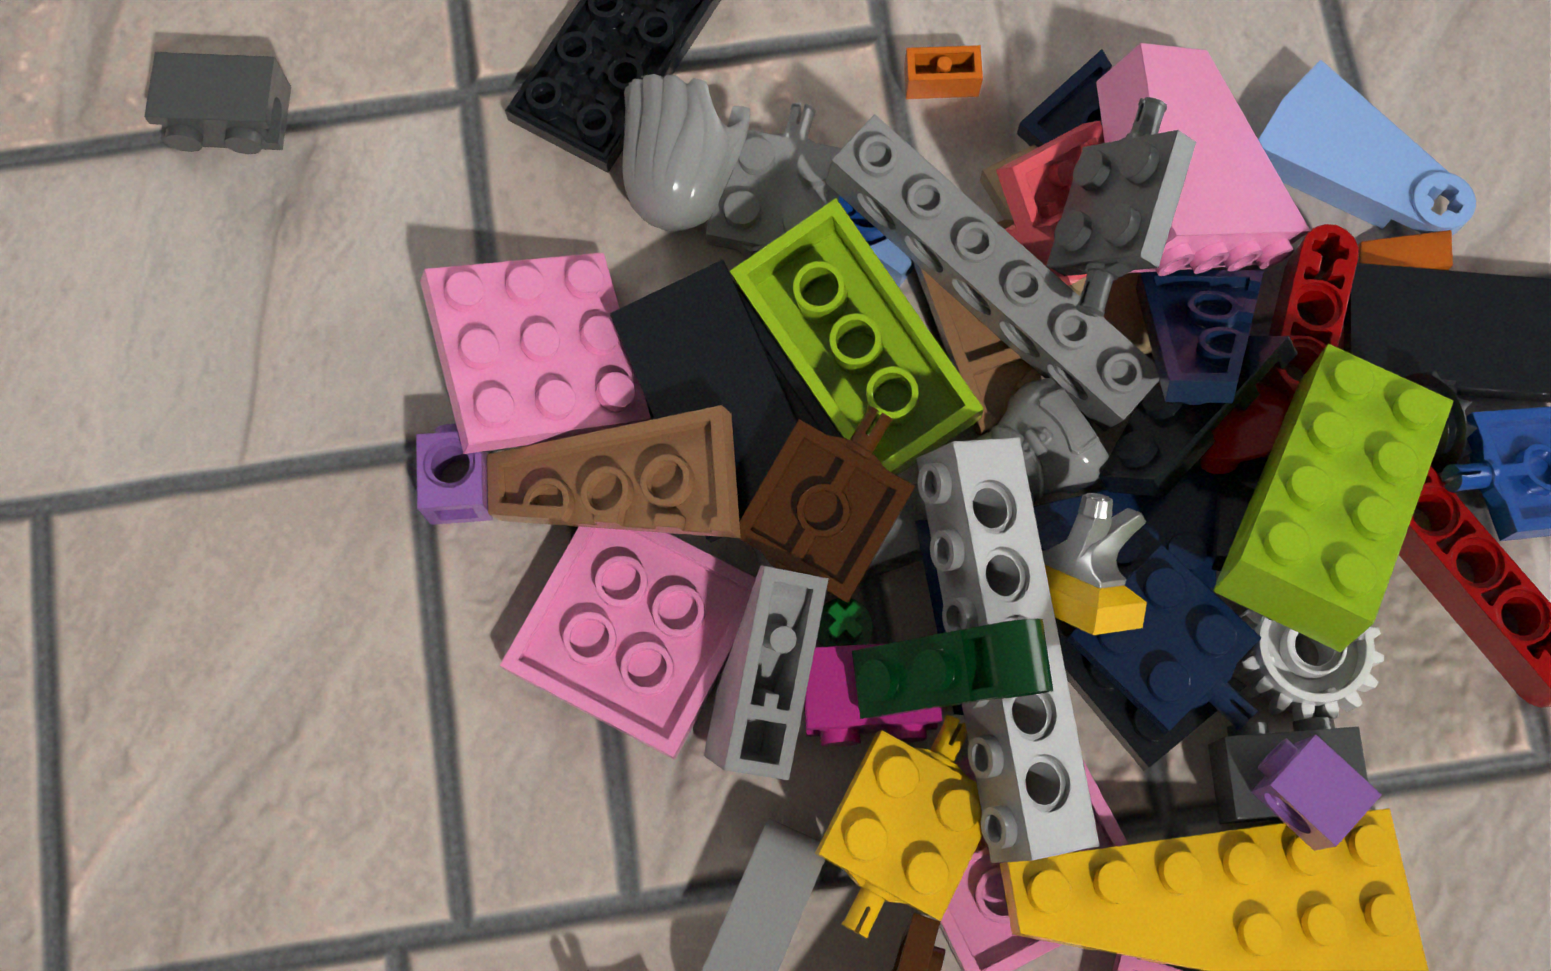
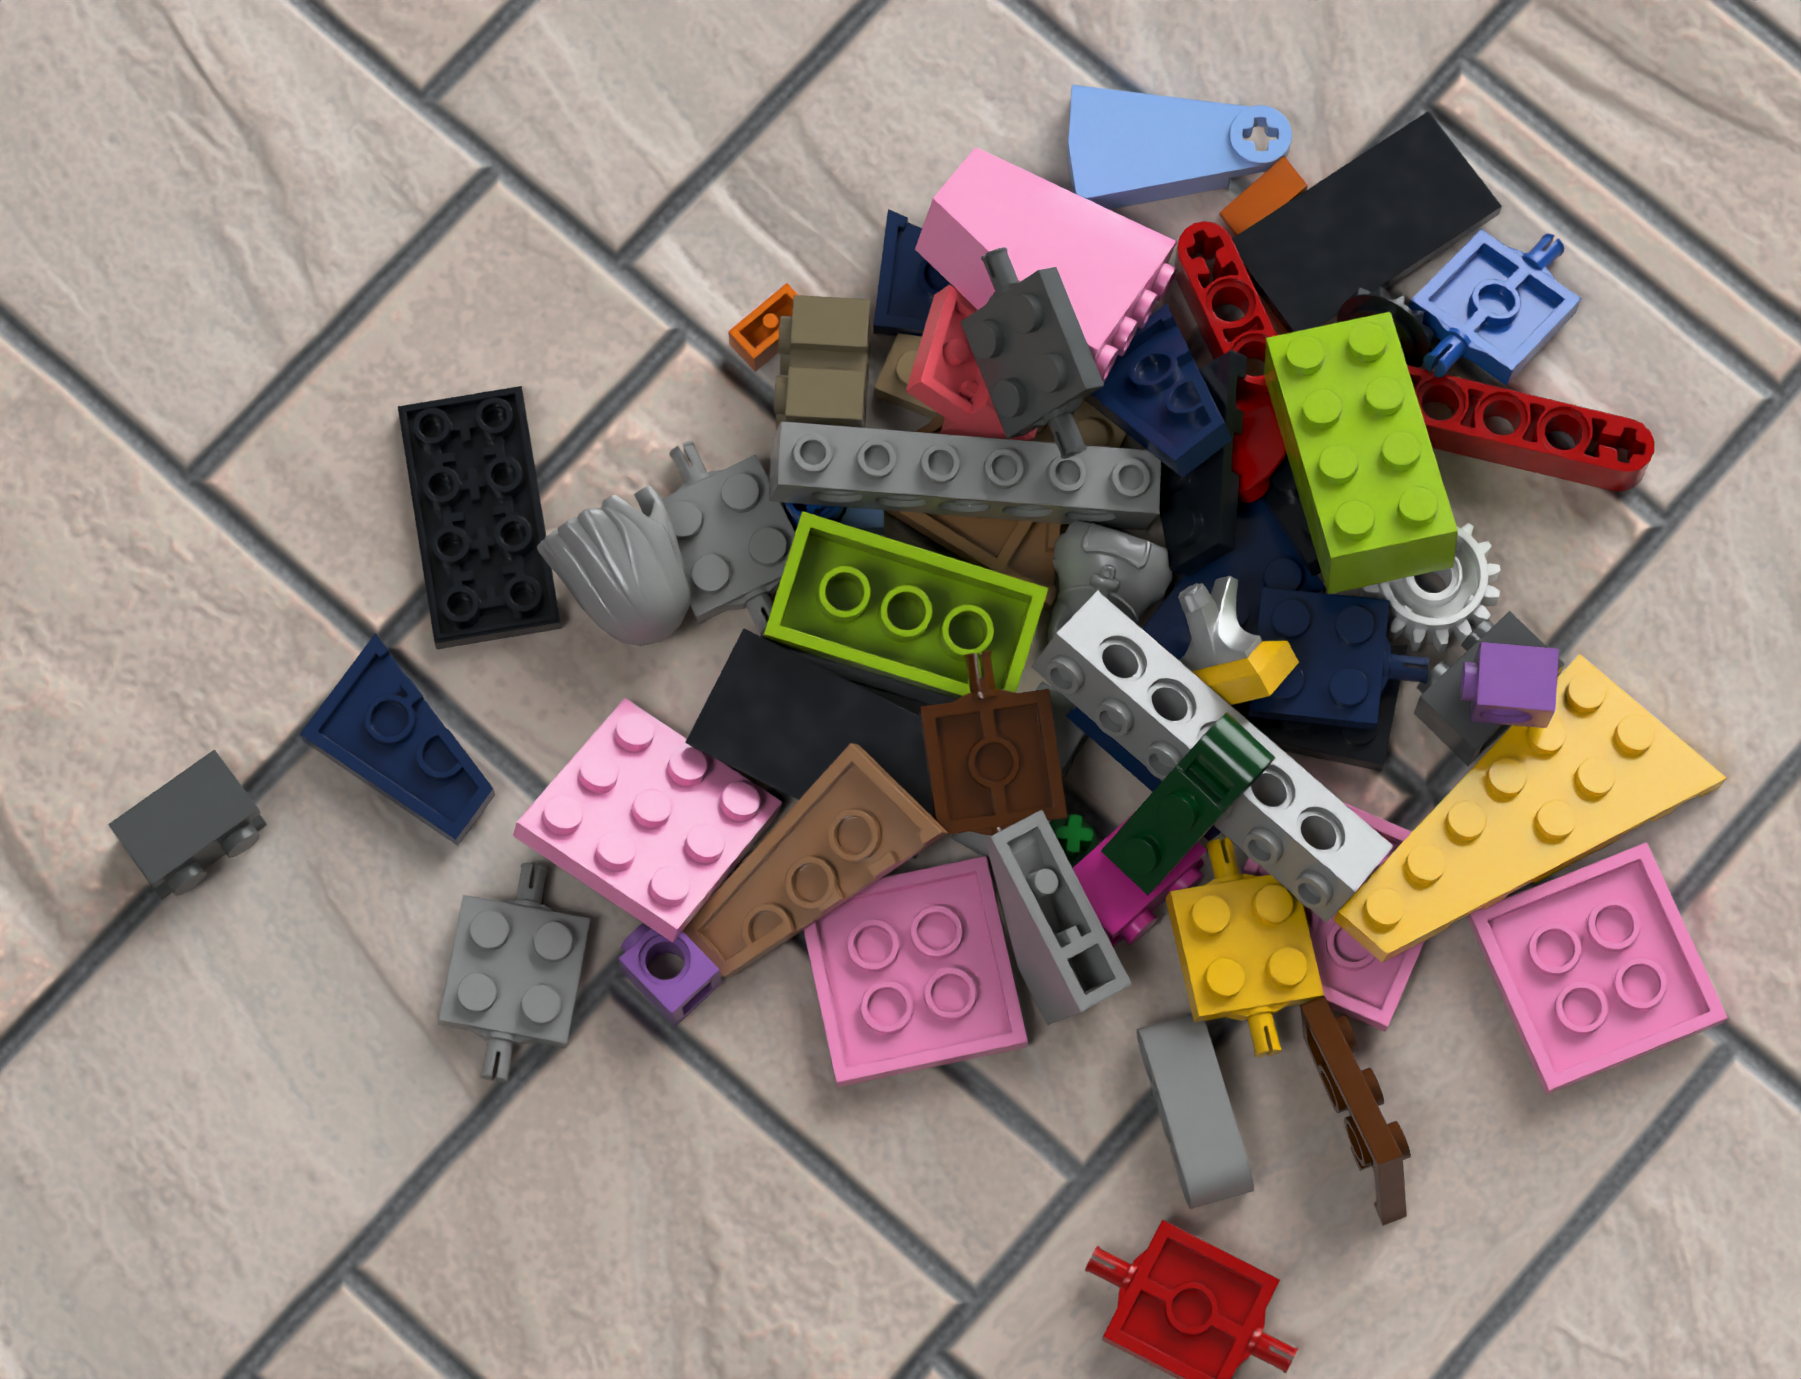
camera: 40 degrees left, 0 degrees up
none -> dark blue wing [300,633,495,846]
none -> light grey plate [438,863,591,1082]
none -> dark tan brick [774,295,871,430]

